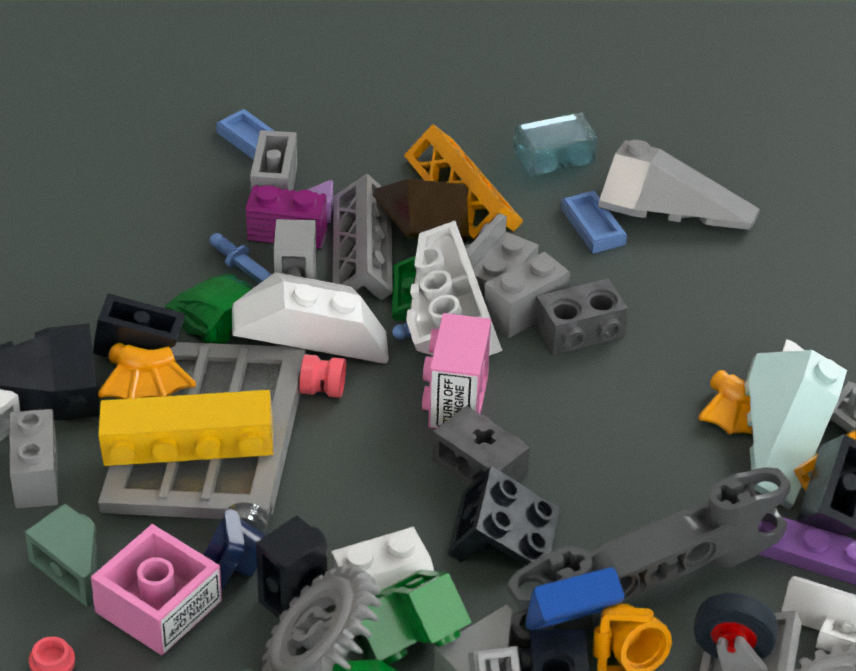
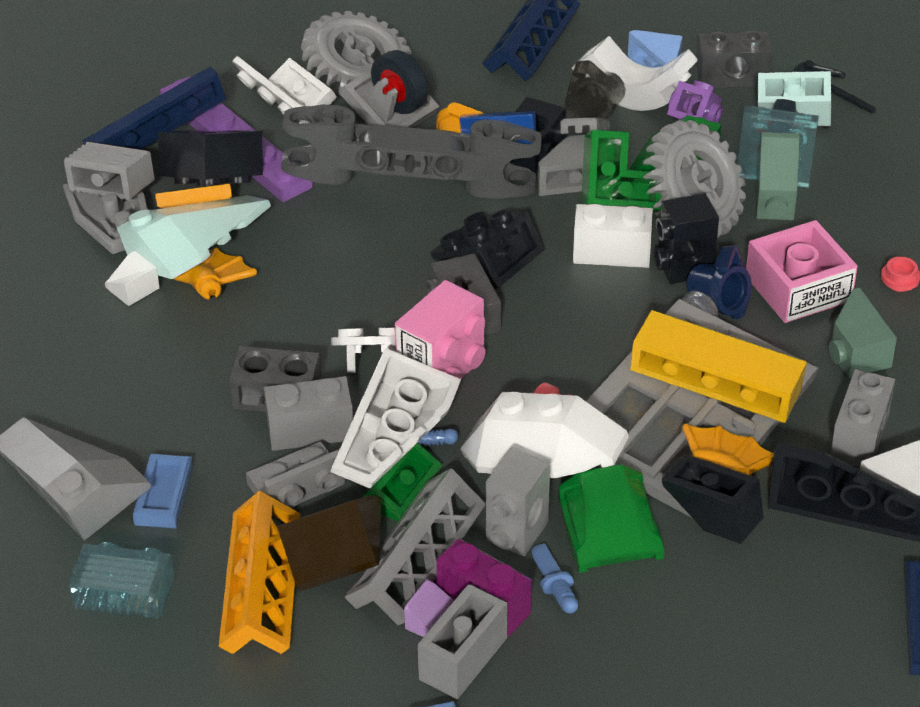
camera: 150 degrees left, 0 degrees up
none -> white plate [331,328,396,373]

